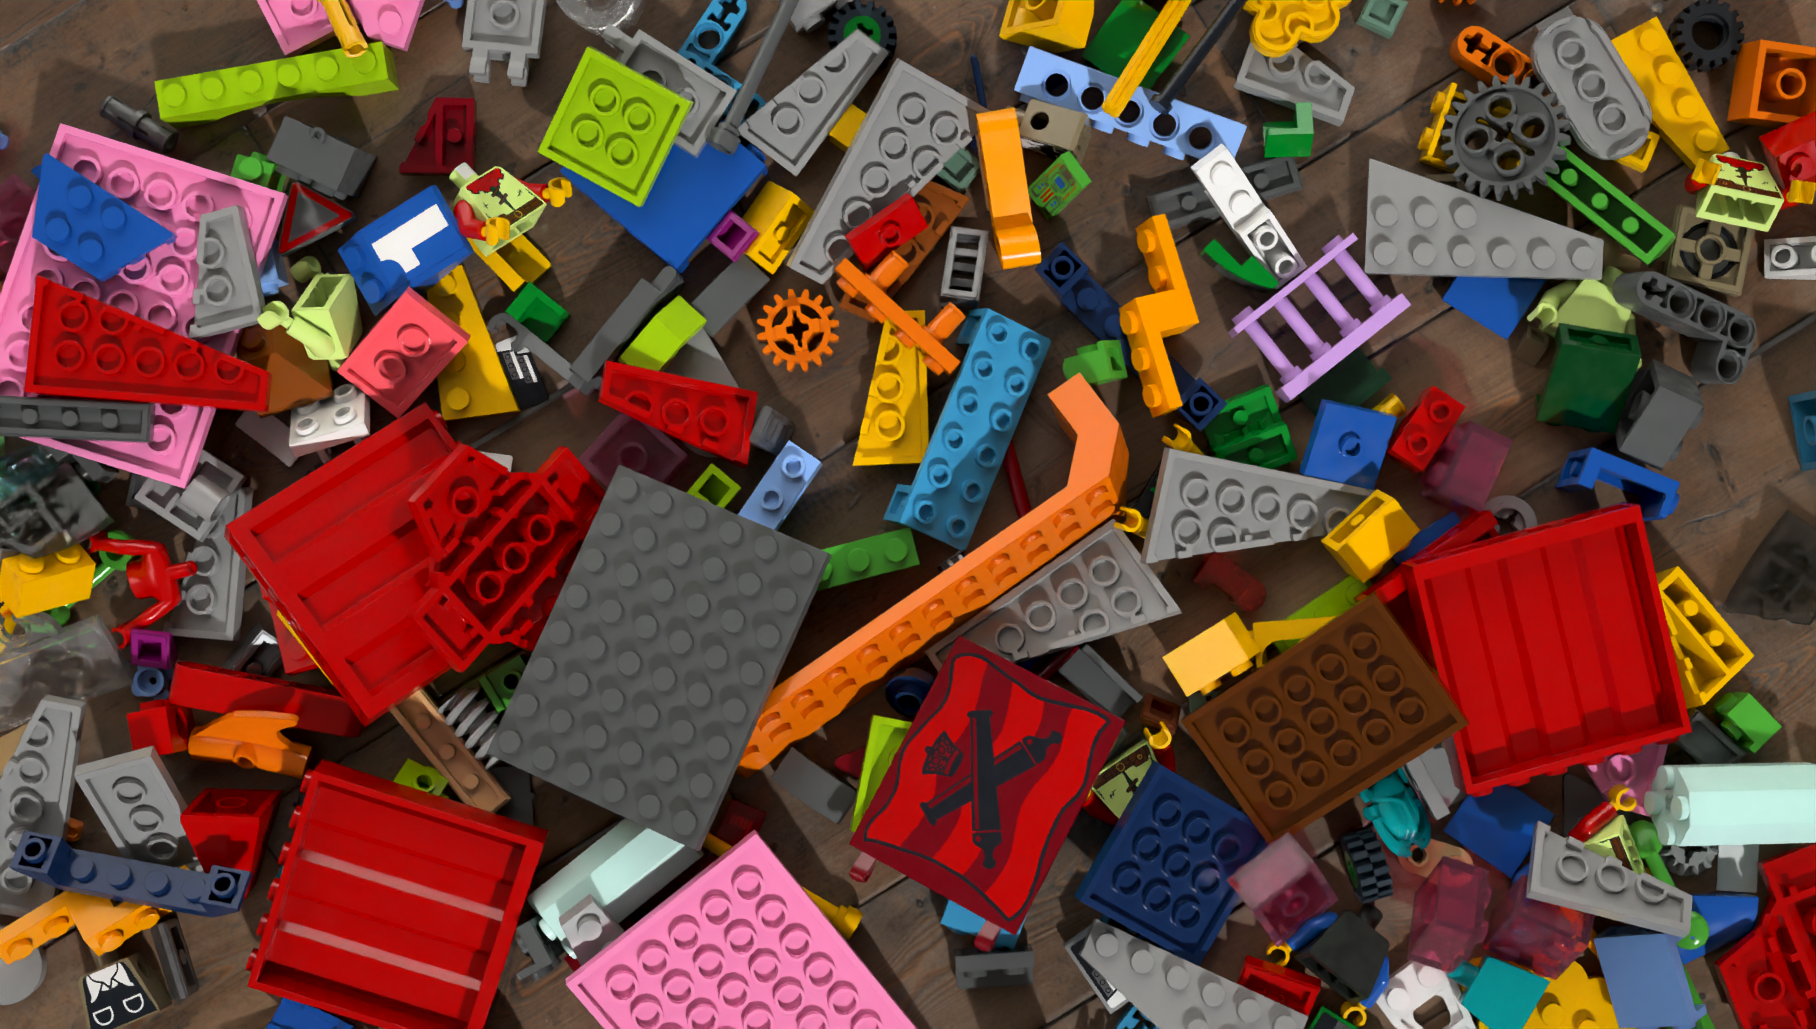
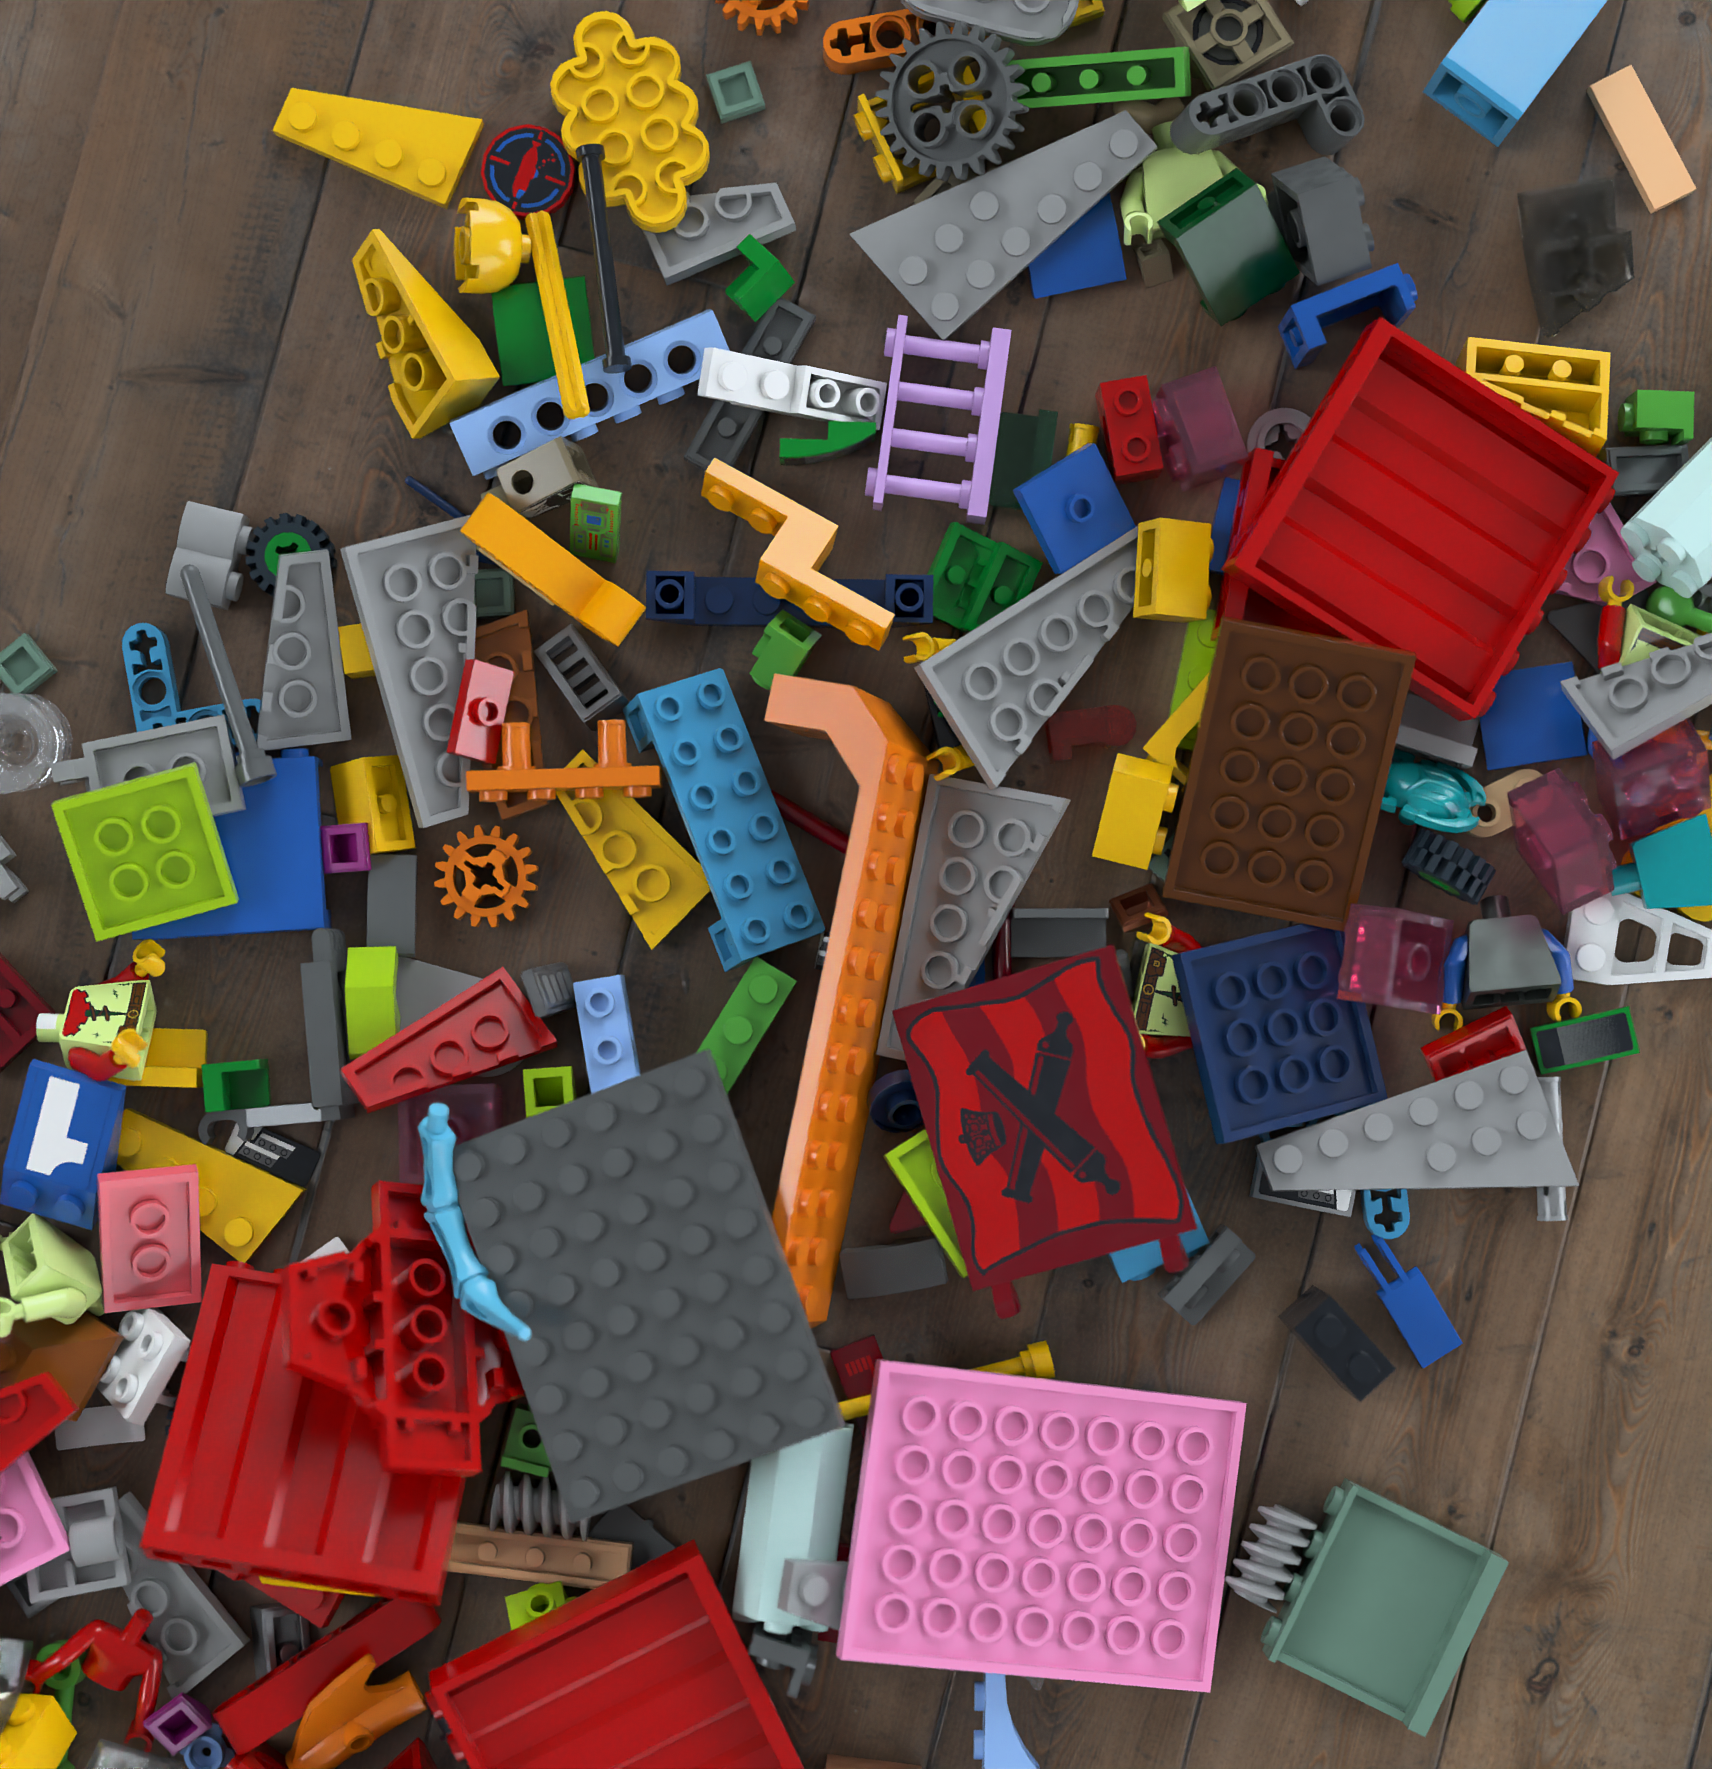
camera: 50 degrees left, 0 degrees up
none -> medium azure animal [418,1103,531,1340]

